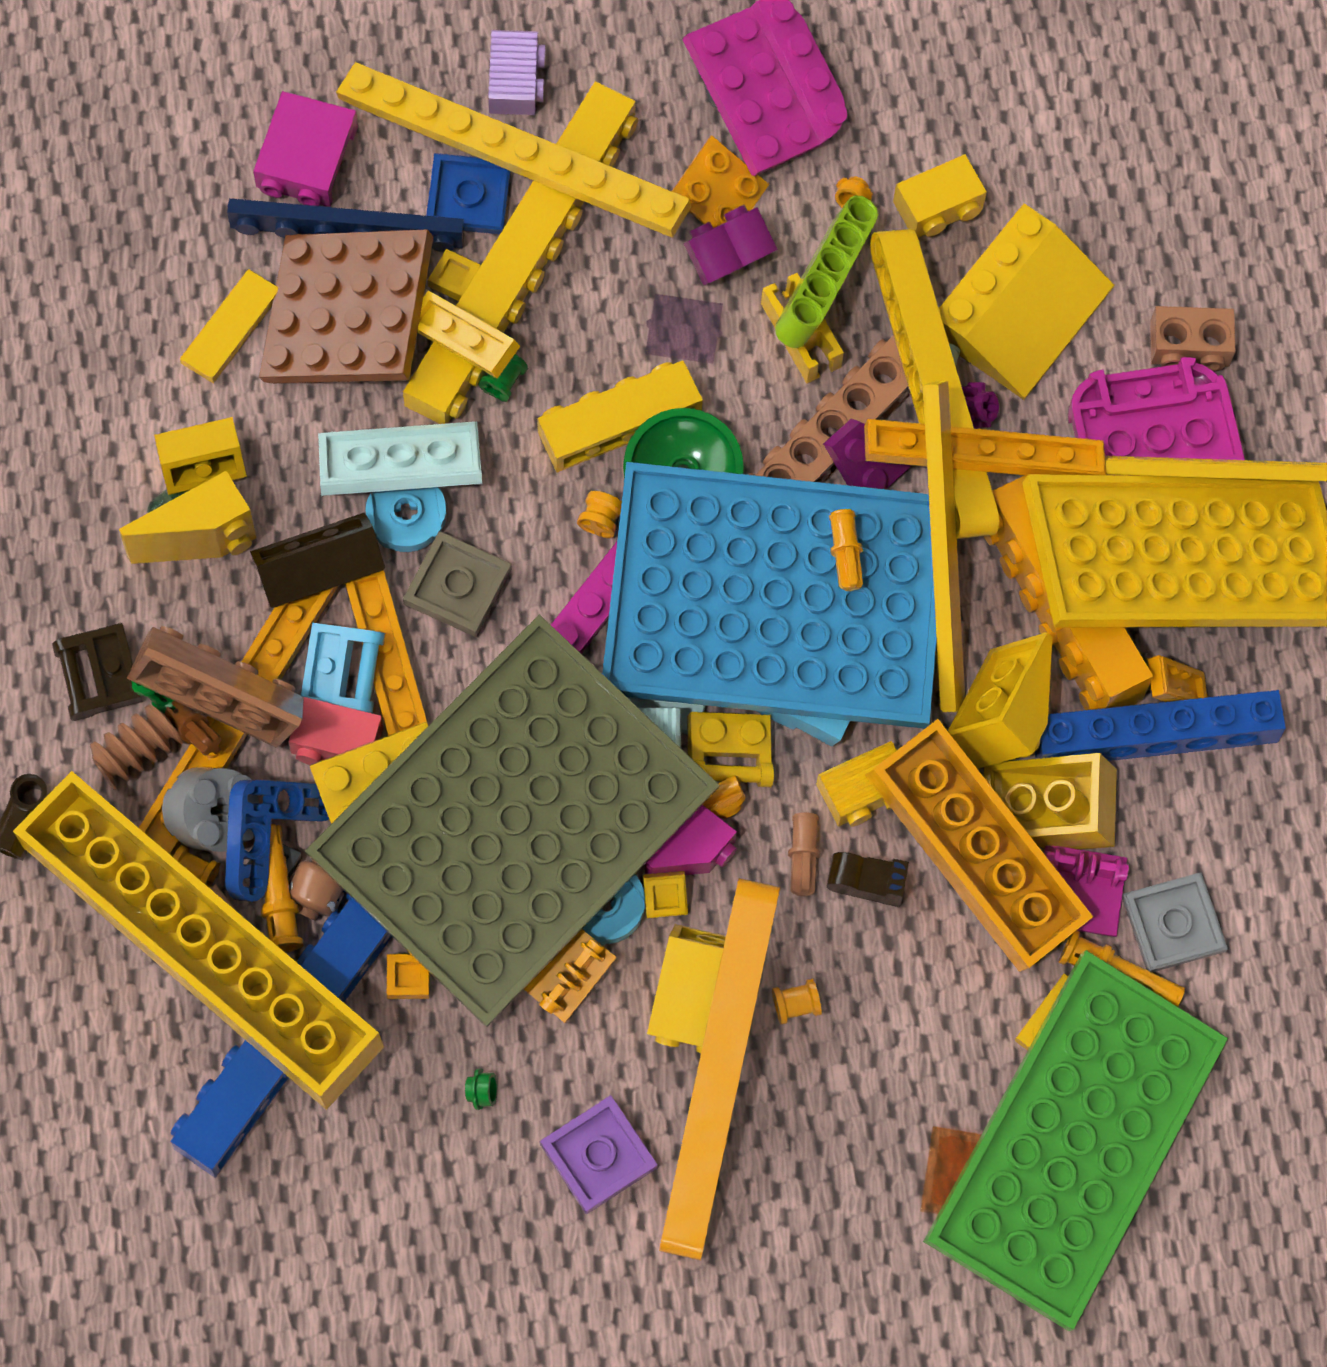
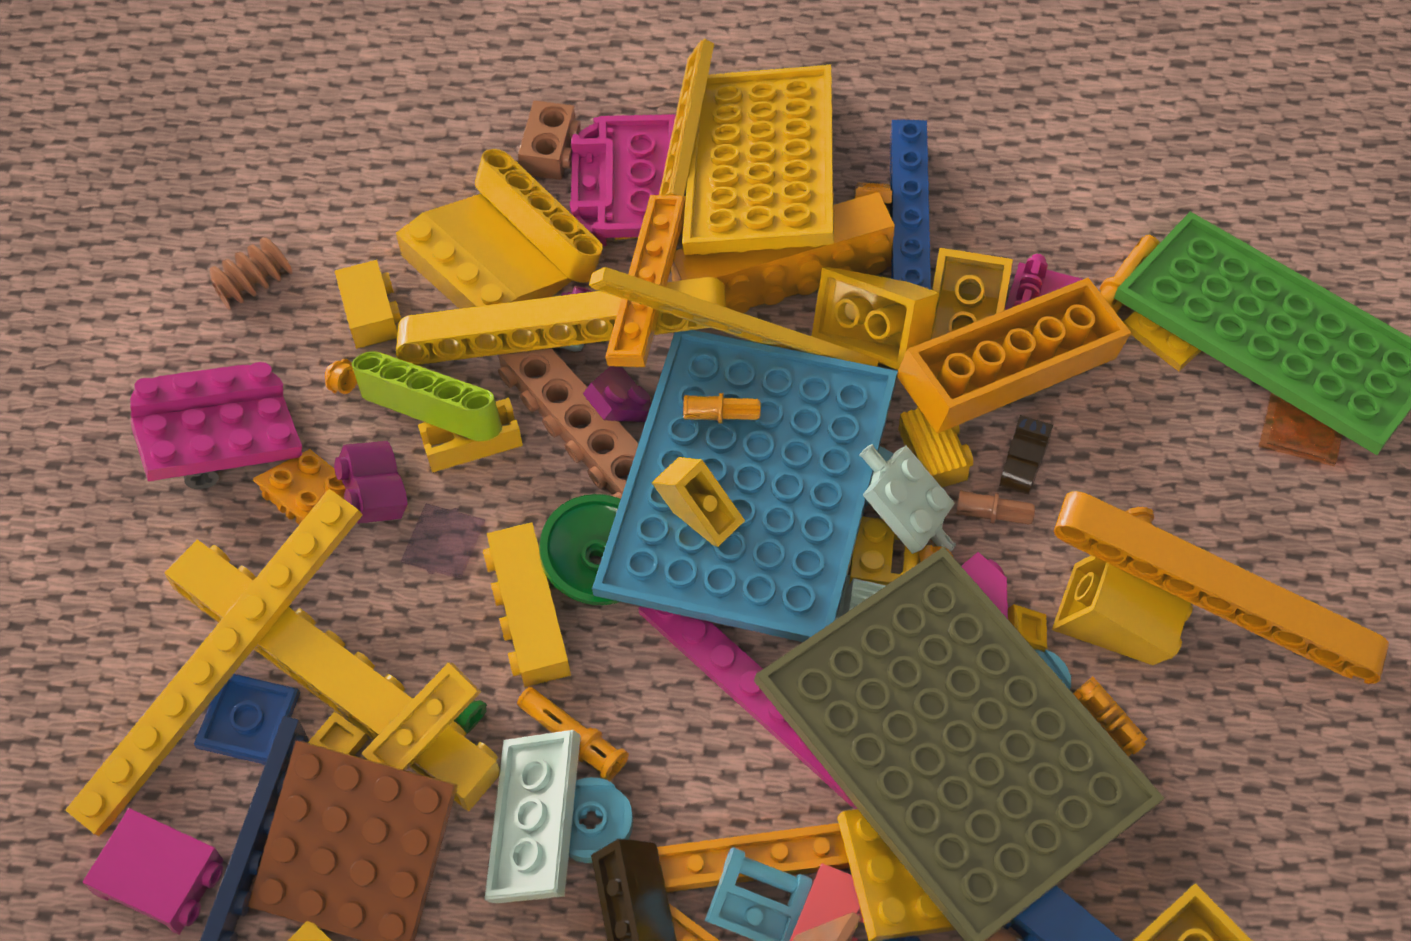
camera: 75 degrees left, 10 degrees down
light orange plate [387,954,429,999] -> none
dark tan plate [403,531,512,637] -> none
green plate [465,1068,498,1110] -> none
lavender brick [488,30,545,115] -> none
medium lavender plate [540,1095,658,1215] -> none
light orange wheel [577,491,622,538] -> none
light grey tile [1122,872,1228,972] -> none
none -> nougat piece [209,237,292,310]
none -> yellow beam [475,149,603,283]
none -> light orange pin [517,686,629,781]
none -> yellow slope [651,457,745,547]
none -> light aqua plate [859,444,956,554]

